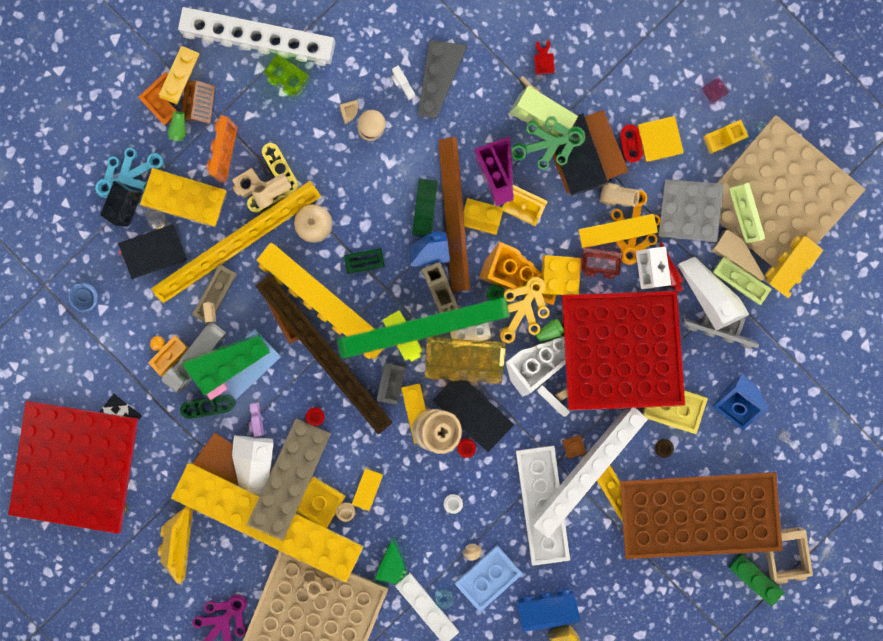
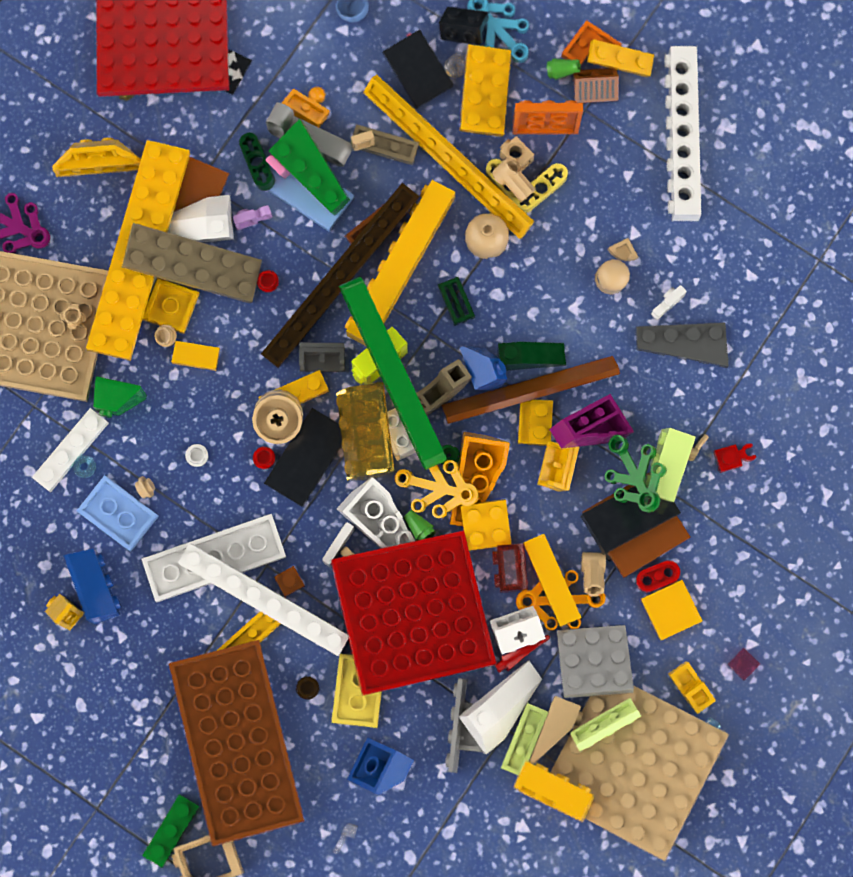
camera: 80 degrees right, 10 degrees down
clear neon green brick [264,54,310,97] -> none

